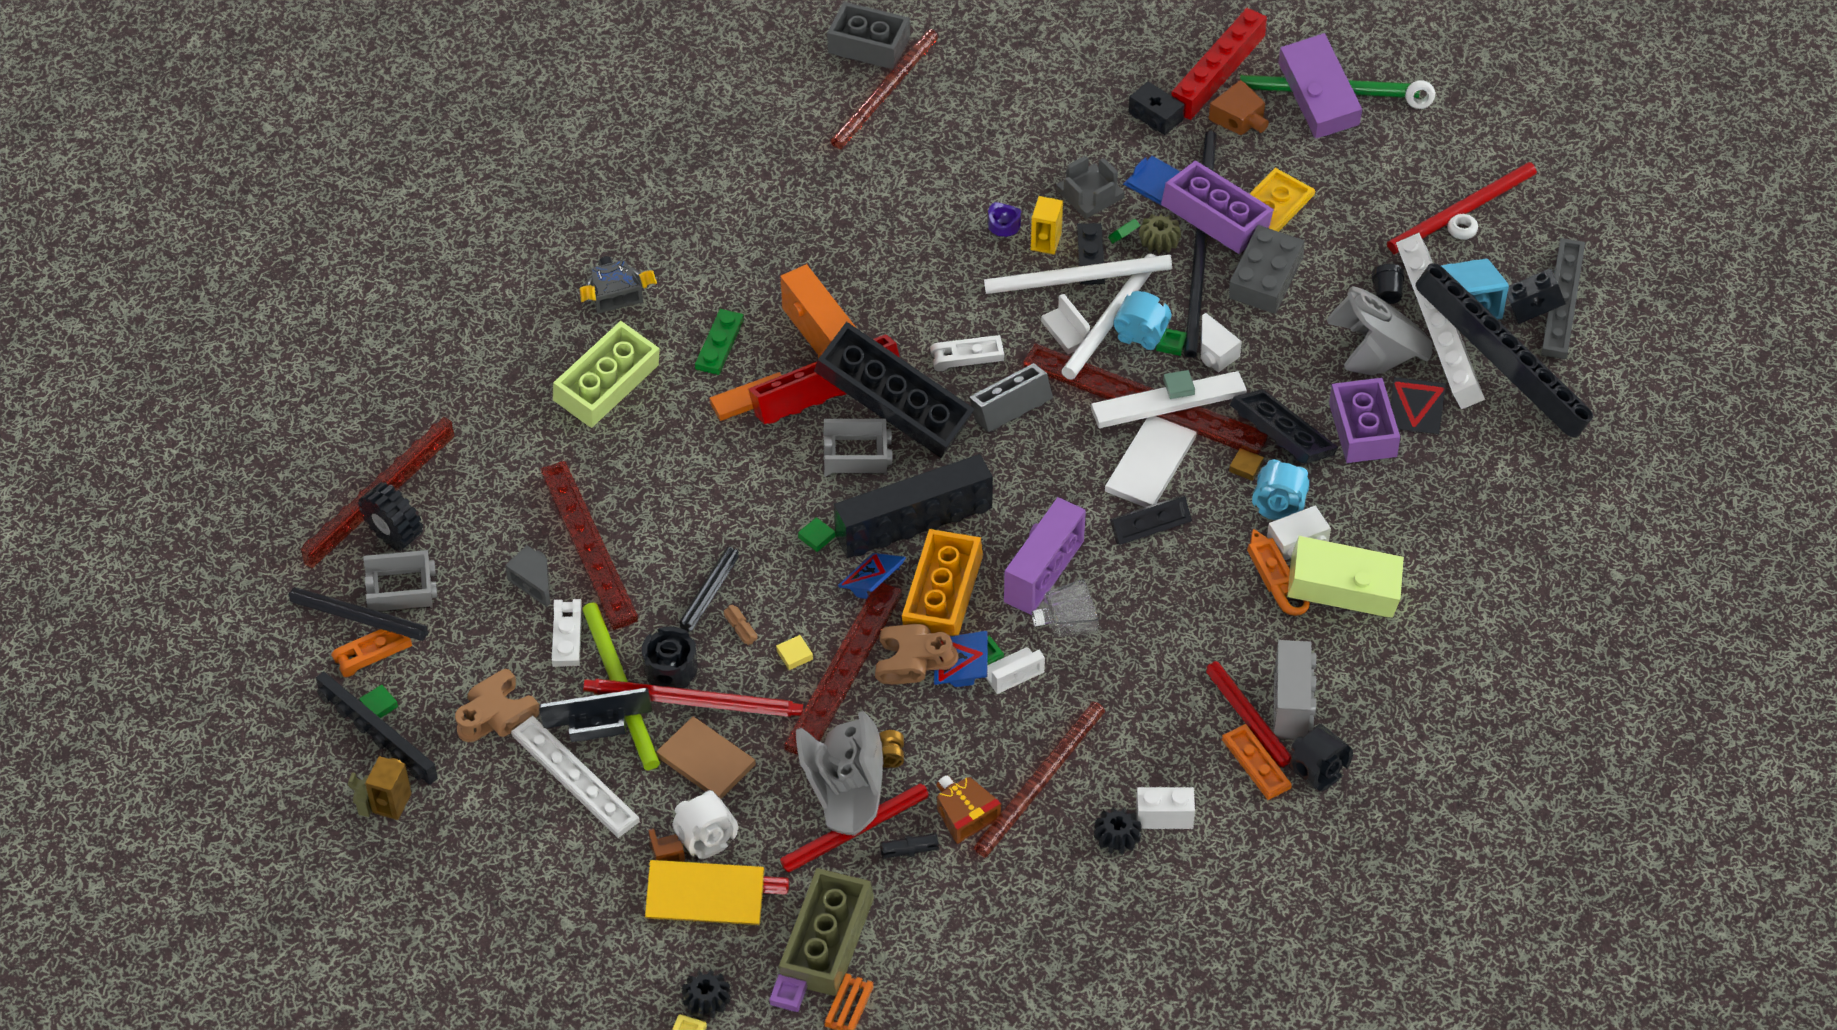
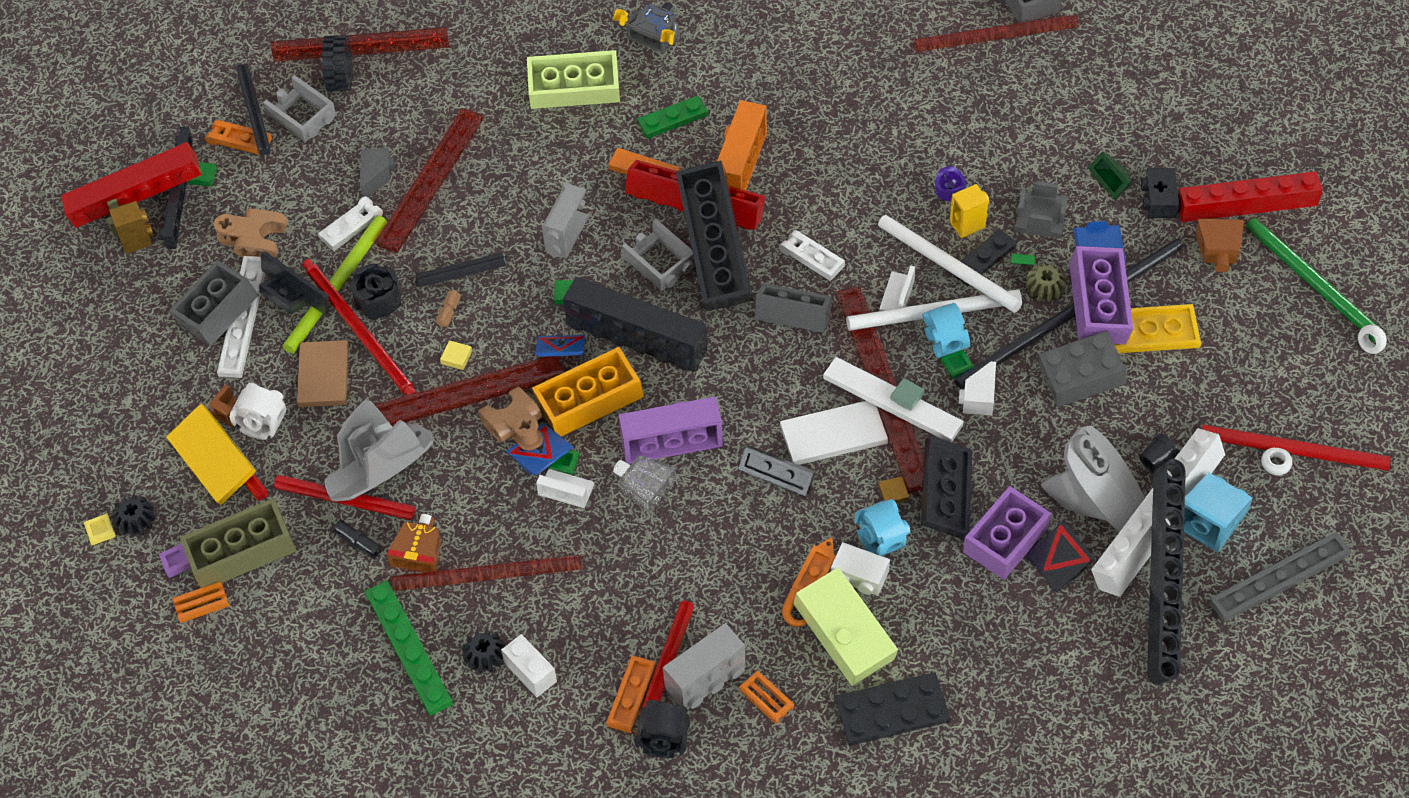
camera: 50 degrees right, 5 degrees up
pearl gold wheel [879,730,904,768] -> none
medium lavender brick [1278,33,1362,139] -> none
black brick [1507,268,1566,324] -> none
none -> red brick [61,142,202,228]
none -> dark grey brick [169,260,259,346]
none -> green plate [364,580,453,716]
none -> light grey window [542,182,589,258]
none -> orange tile [739,670,794,724]
none -> black plate [835,672,951,746]
none -> dark green slope [1088,151,1131,200]

